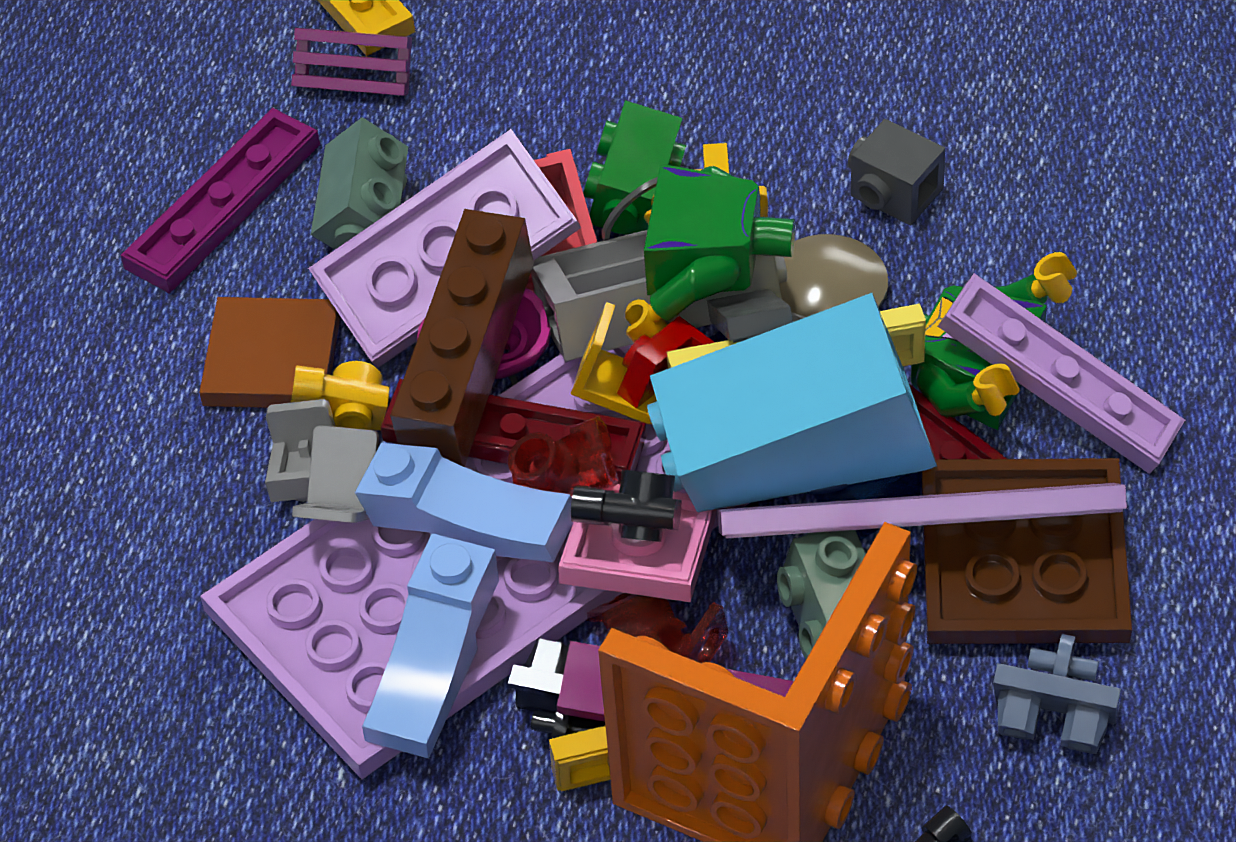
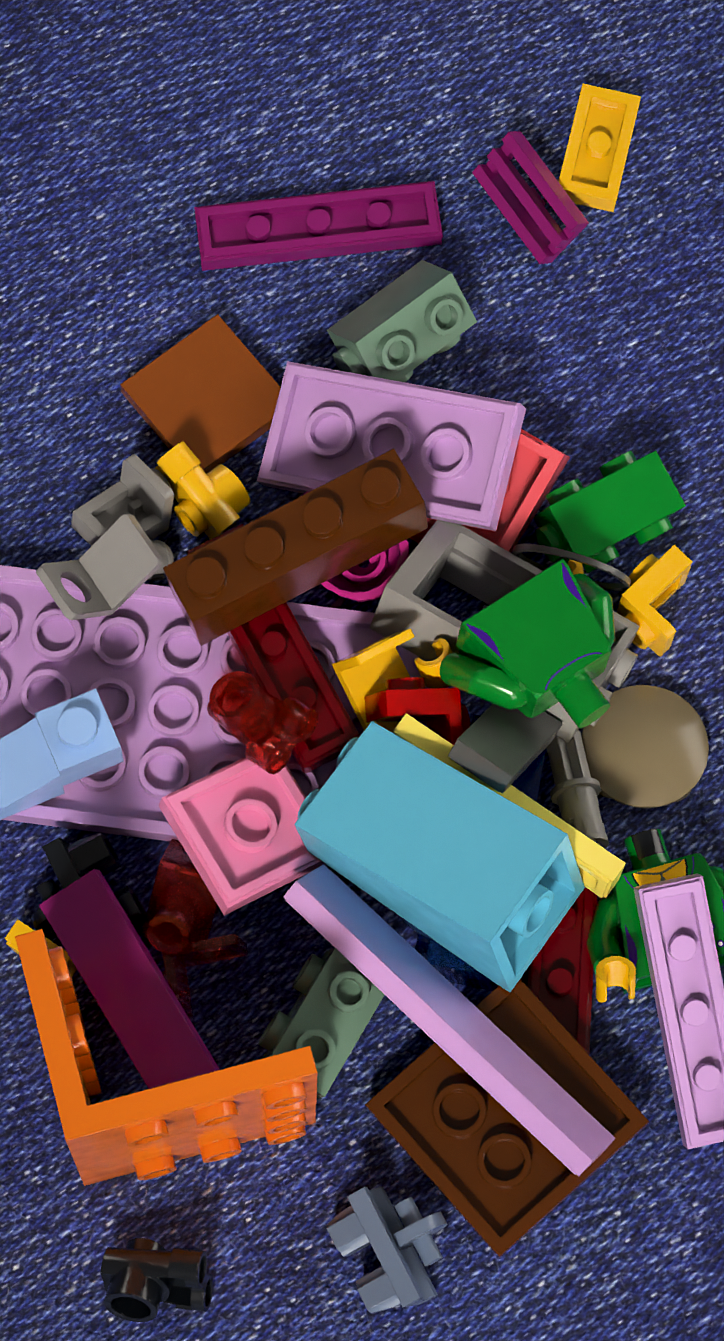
camera: 40 degrees right, 20 degrees up
light blue slope [355,443,573,562] -> none
black plate [571,470,682,542] -> none

